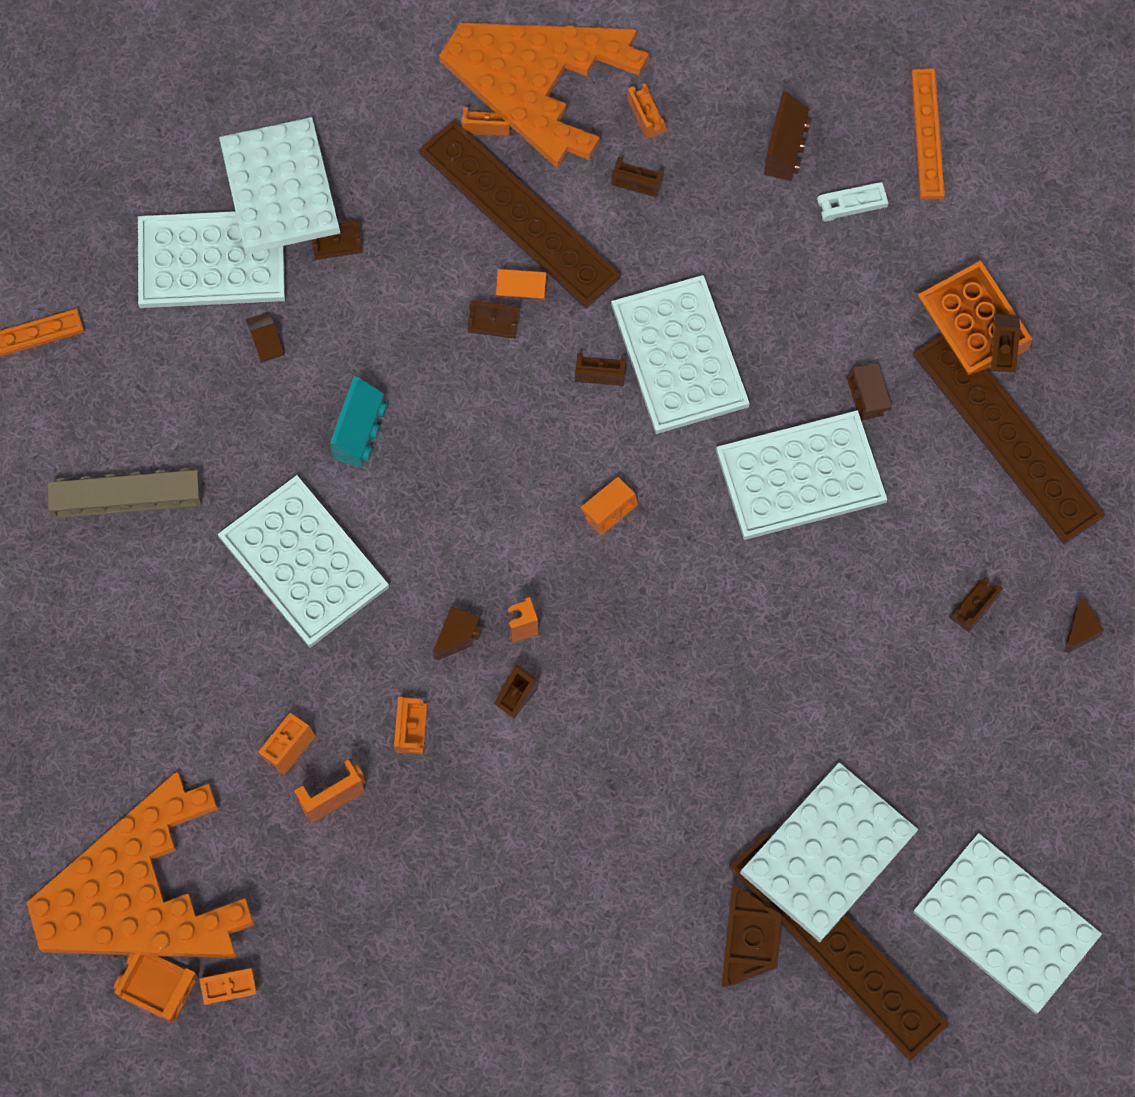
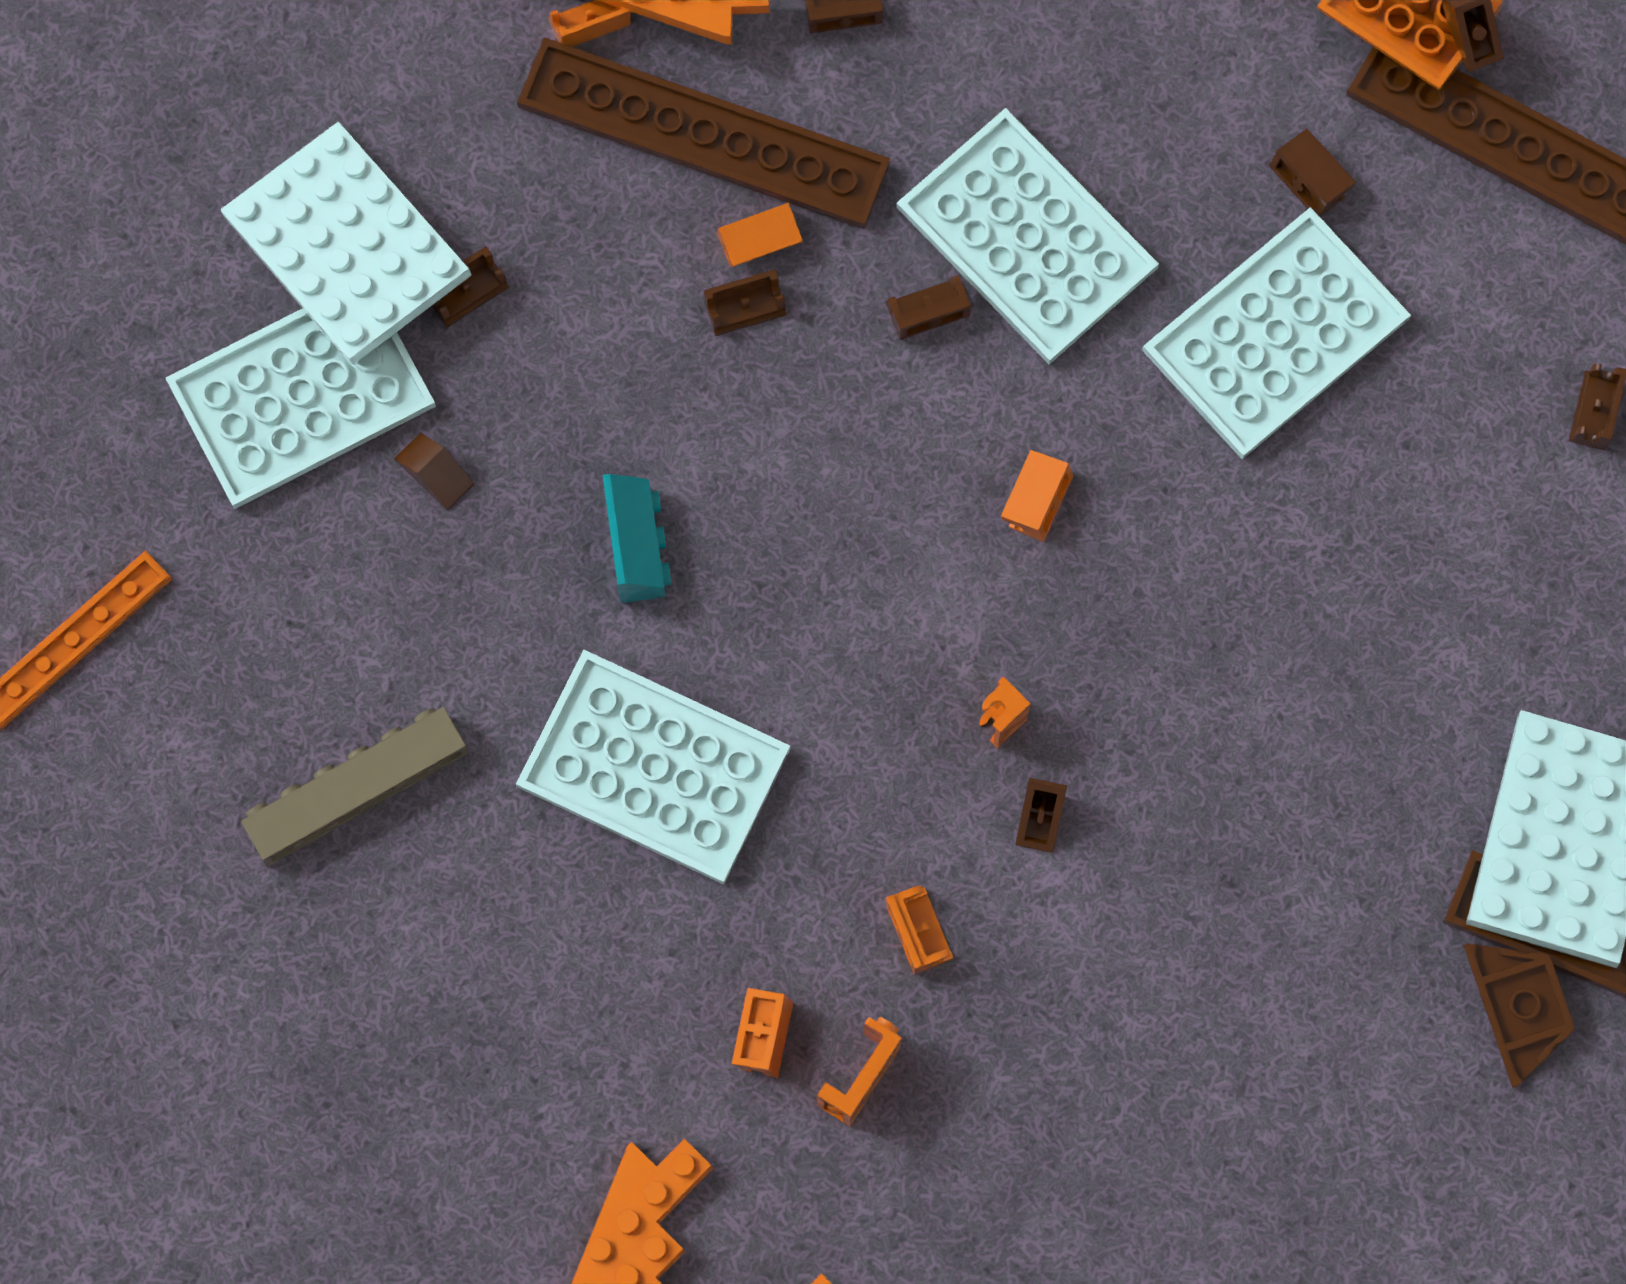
camera: 25 degrees left, 5 degrees up
reddish brown slope [433,606,483,660] -> none

